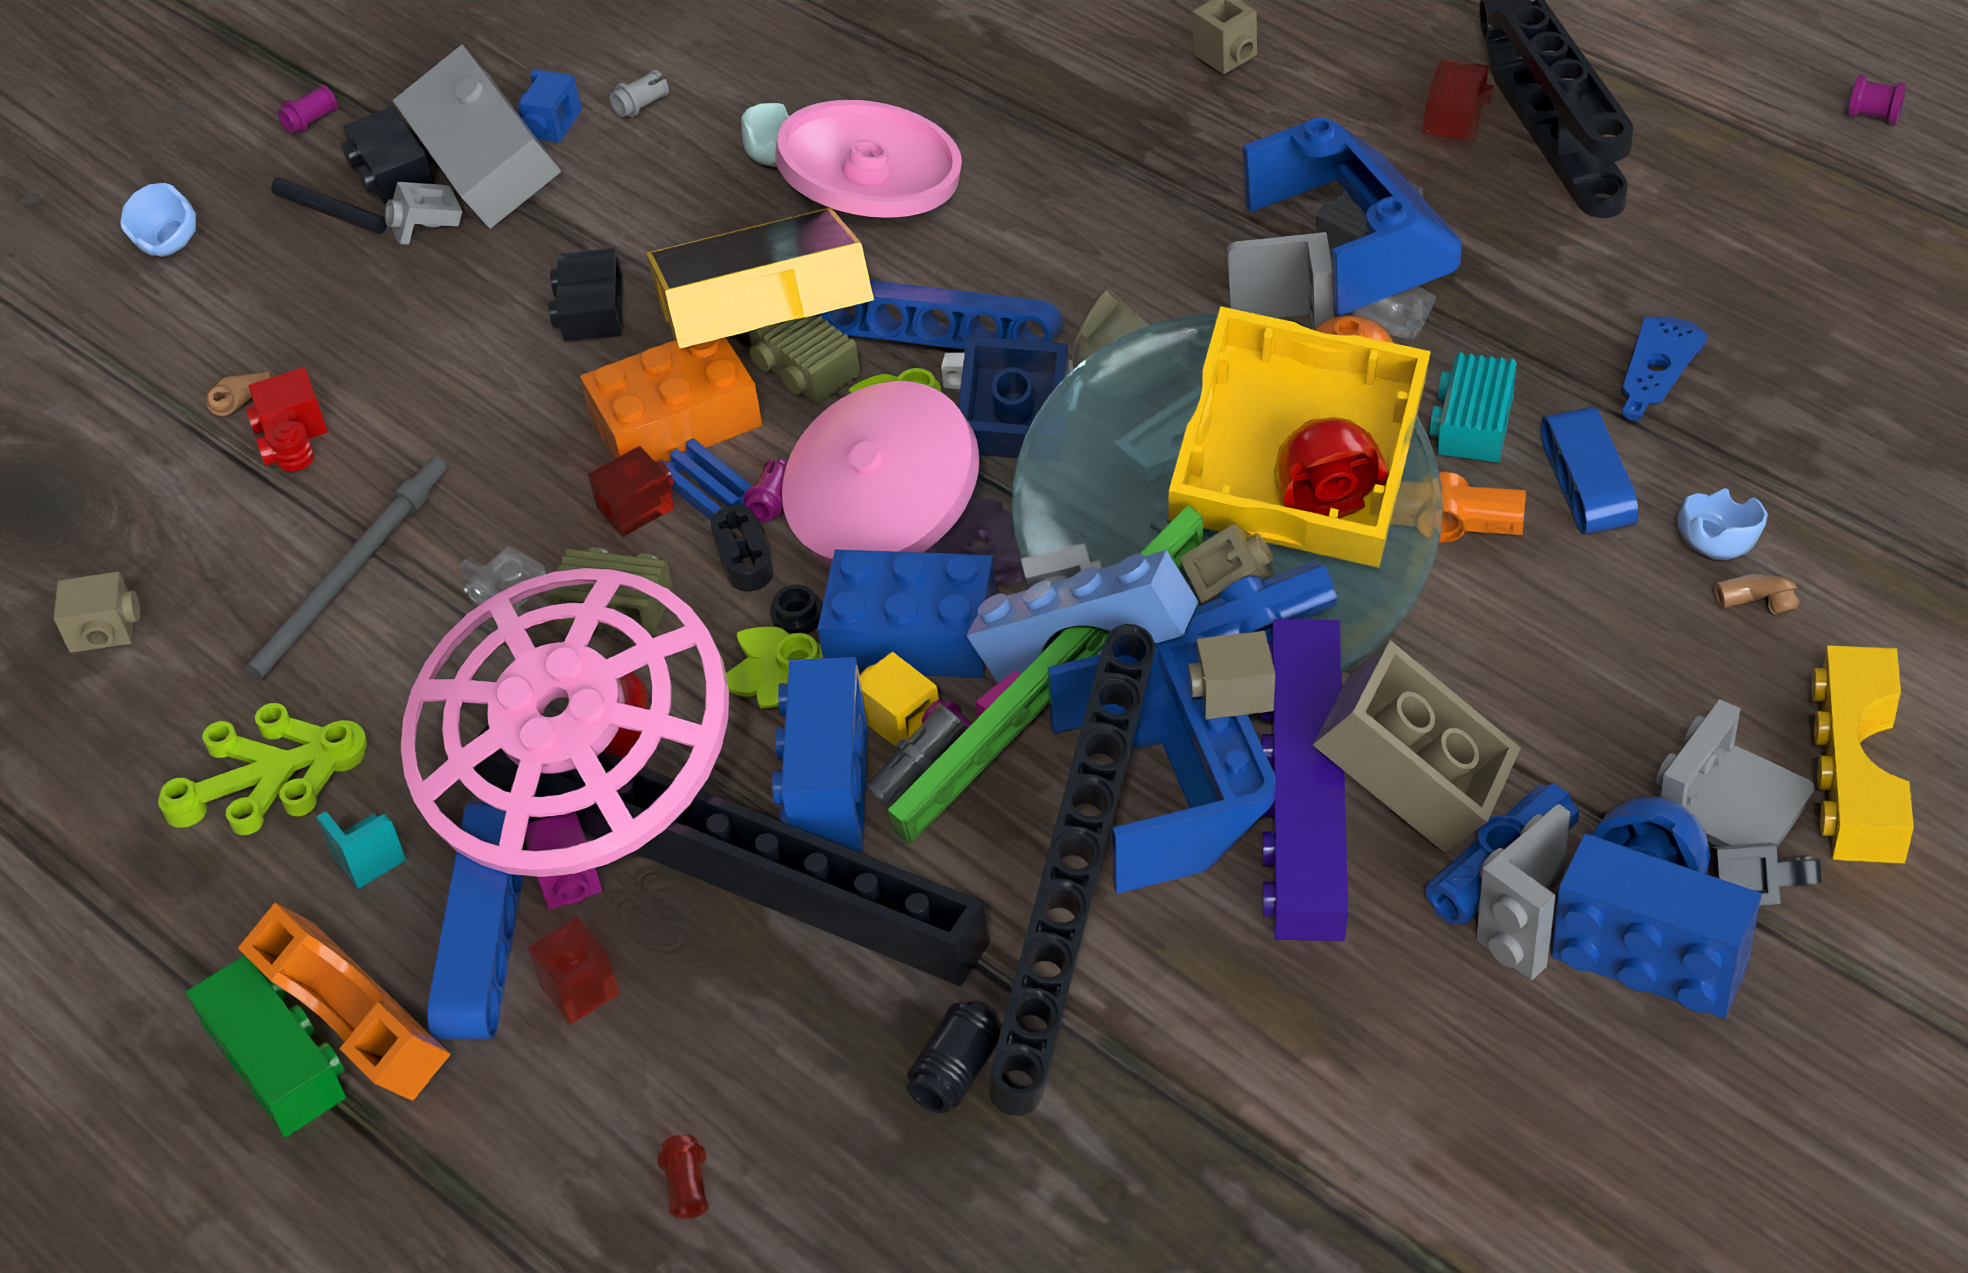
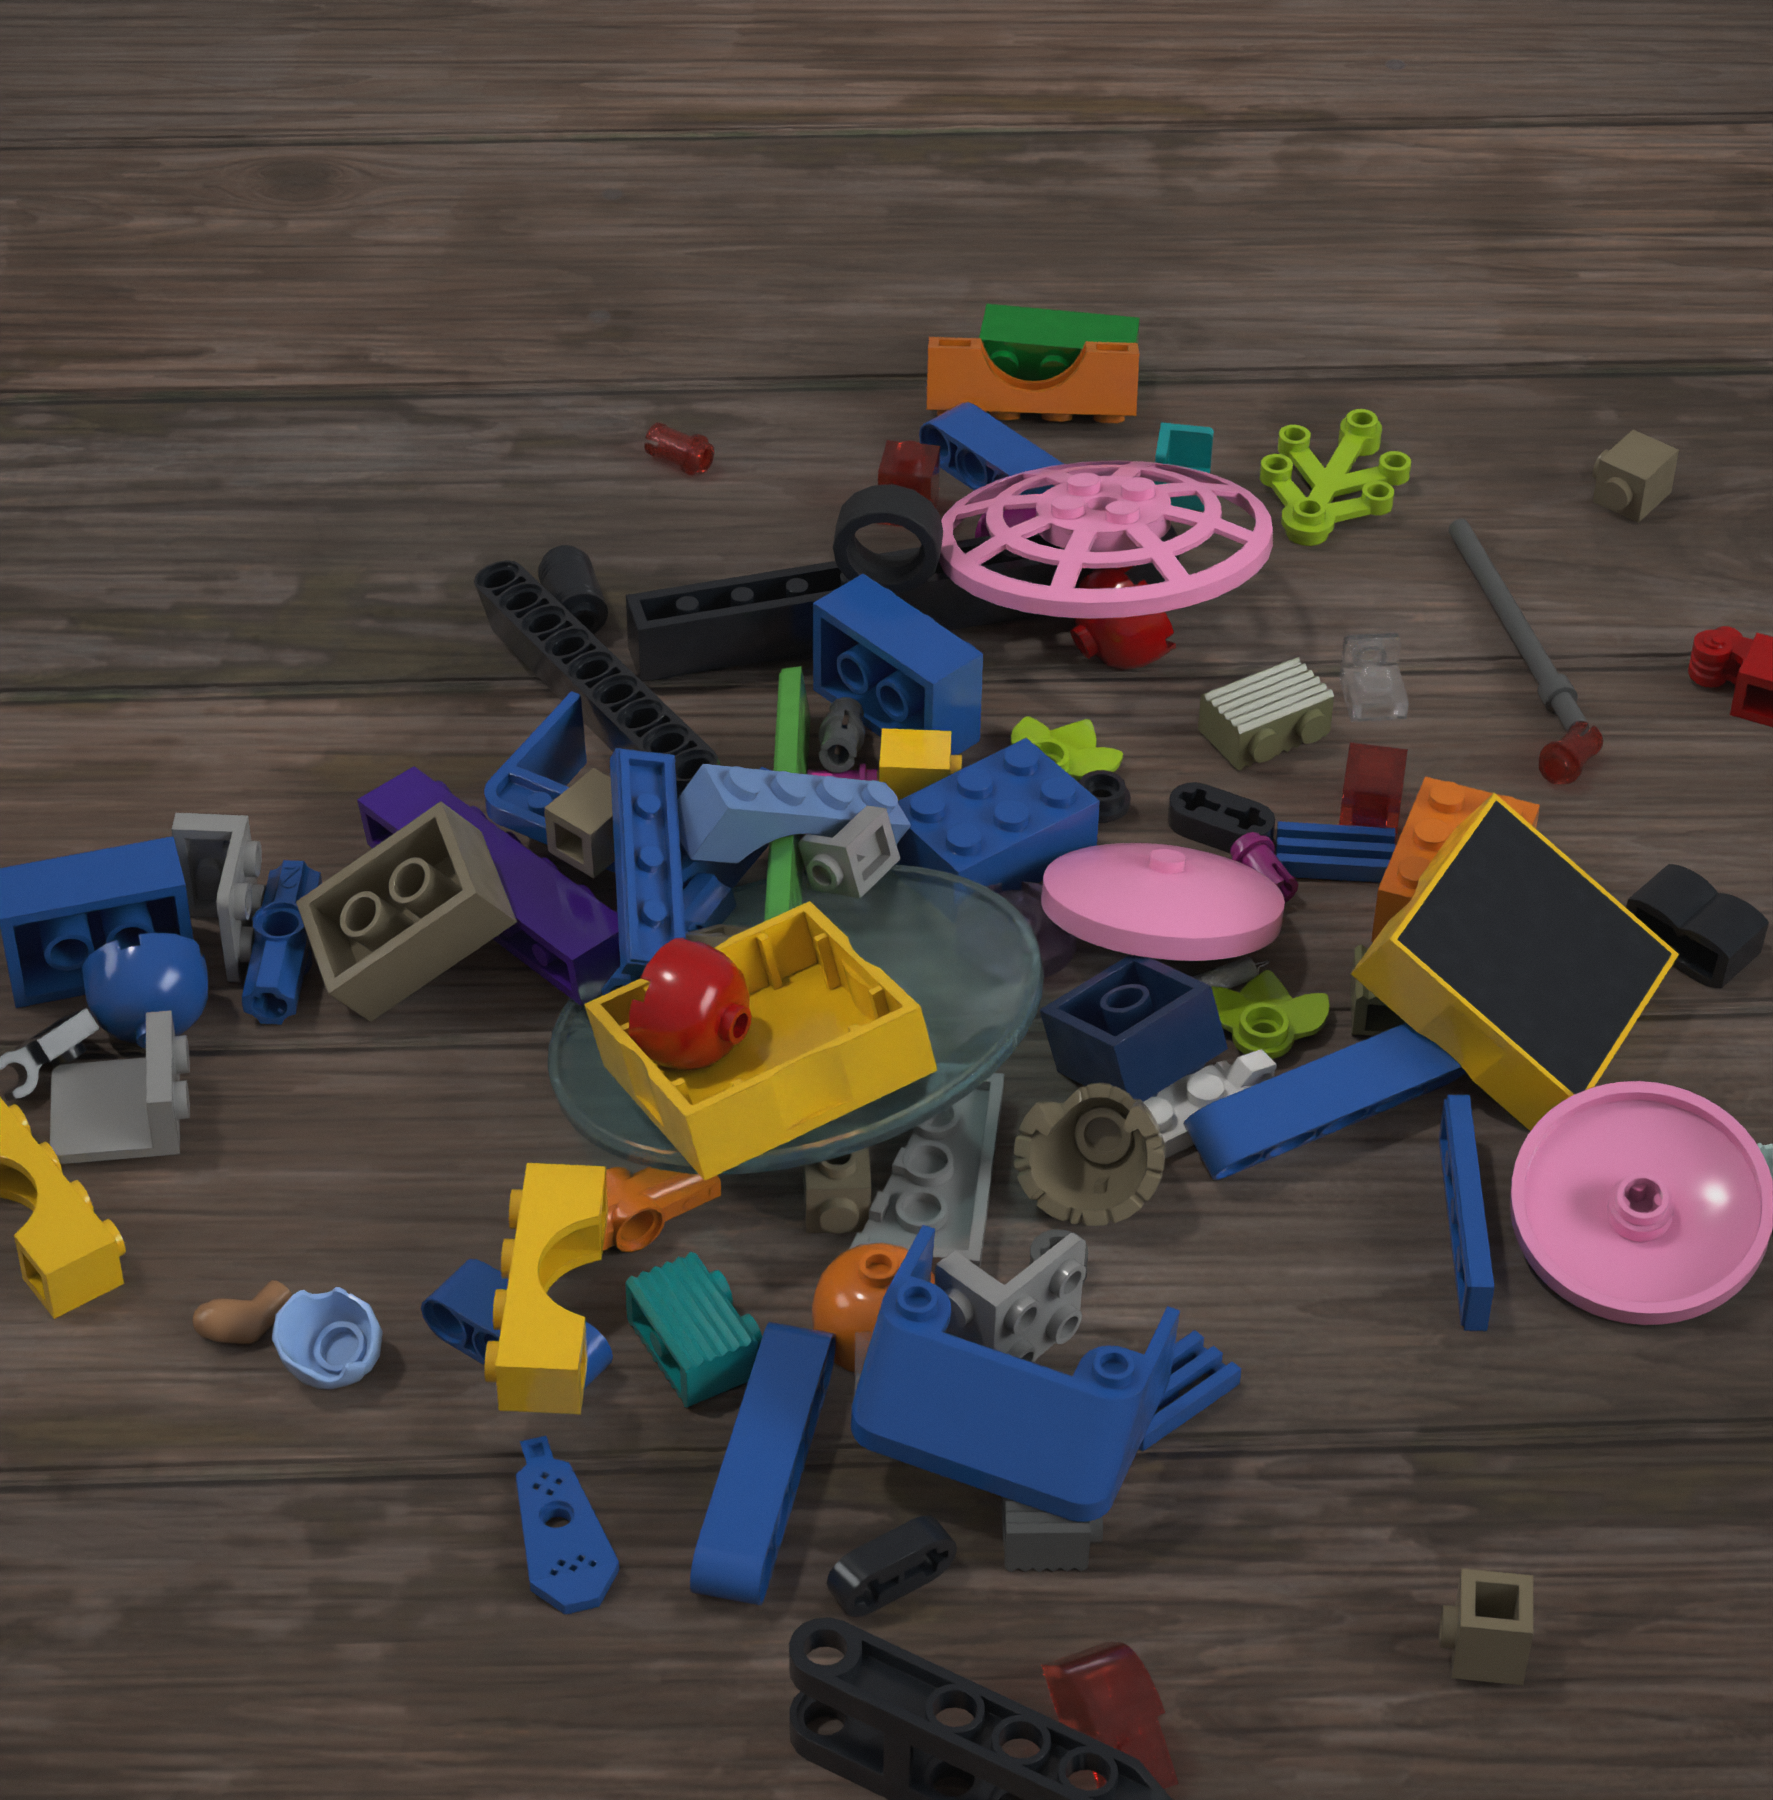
camera: 130 degrees right, 5 degrees down
none -> yellow arch [484,1163,608,1414]
none -> blue tile [610,748,686,976]
none -> blue beam [690,1322,836,1606]
none -> black beam [826,1516,957,1617]
none -> black tyre [832,484,943,594]
none -> blue tile [1139,1330,1241,1452]
none -> blue tile [1438,1095,1495,1331]
none -> clear red pin [1539,721,1603,785]

